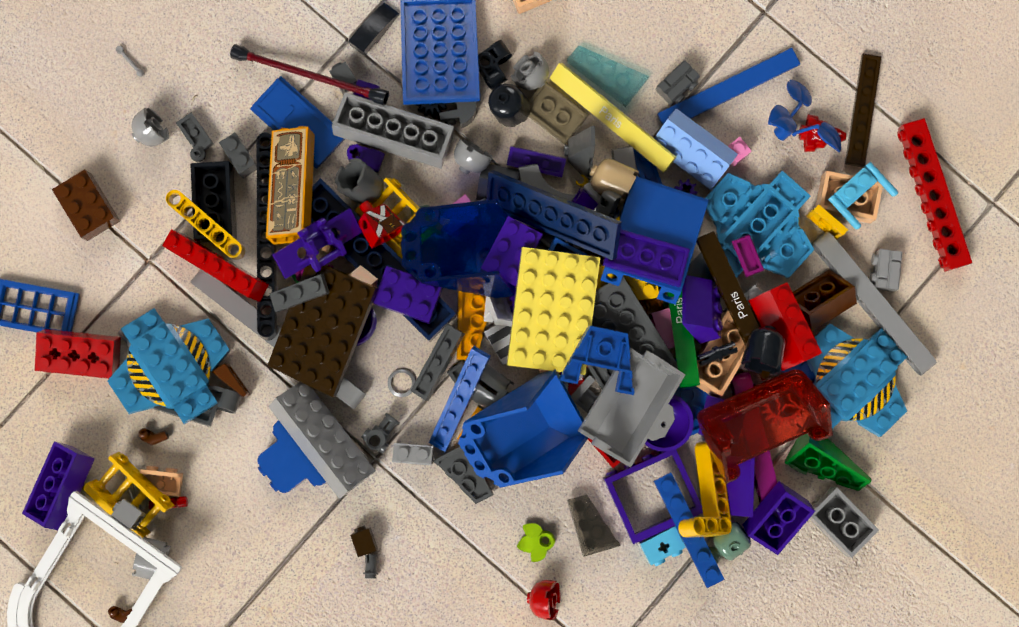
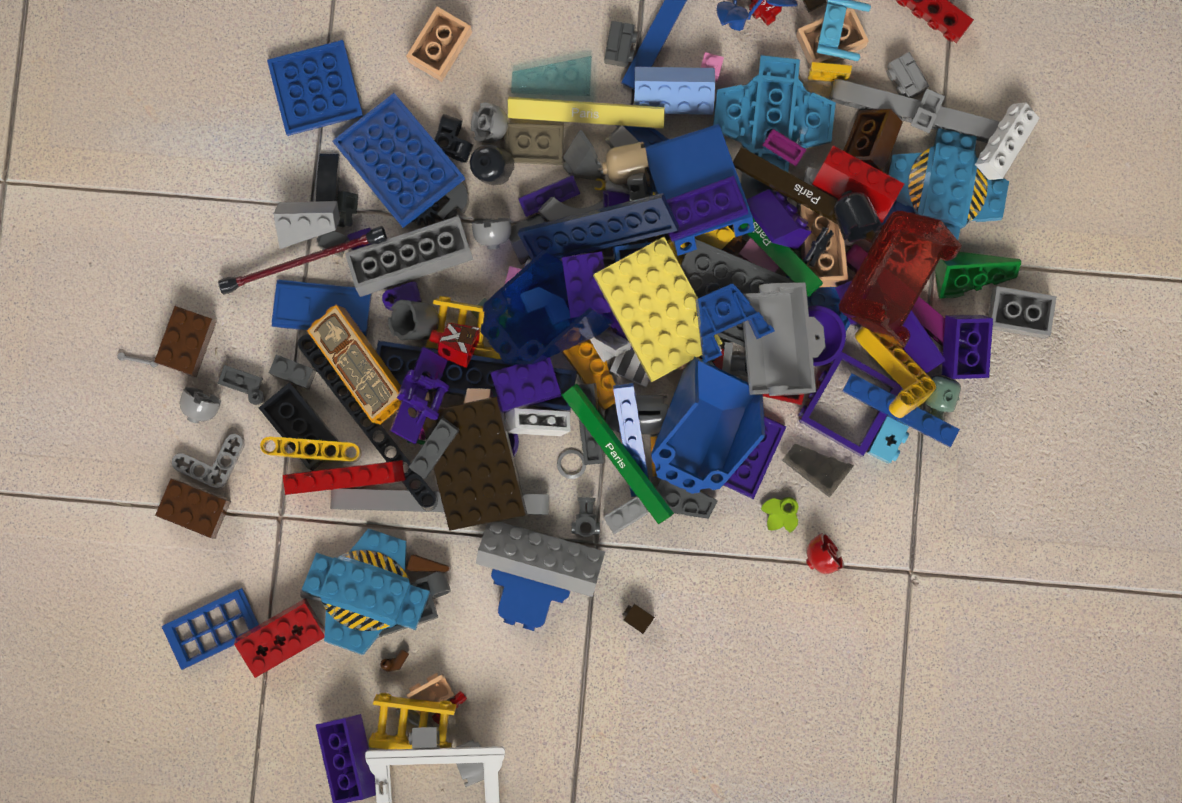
camera: 30 degrees left, 0 degrees up
dark grey pin [363,555,378,579] -> none
dark purple gear [674,179,698,195] -> none
none -> reddish brown brick [154,306,217,378]
none -> light grey beam [172,434,245,488]
none -> light grey wedge [274,201,340,249]
none -> pearl dark grey plate [337,191,358,227]
none -> white brick [505,408,571,436]
none -> blue tile [520,287,571,325]
none -> green tile [562,384,674,525]
none -> dark purple tile [723,416,786,499]
none -> light grey slope [911,89,945,133]
none -> white brick [975,102,1040,180]

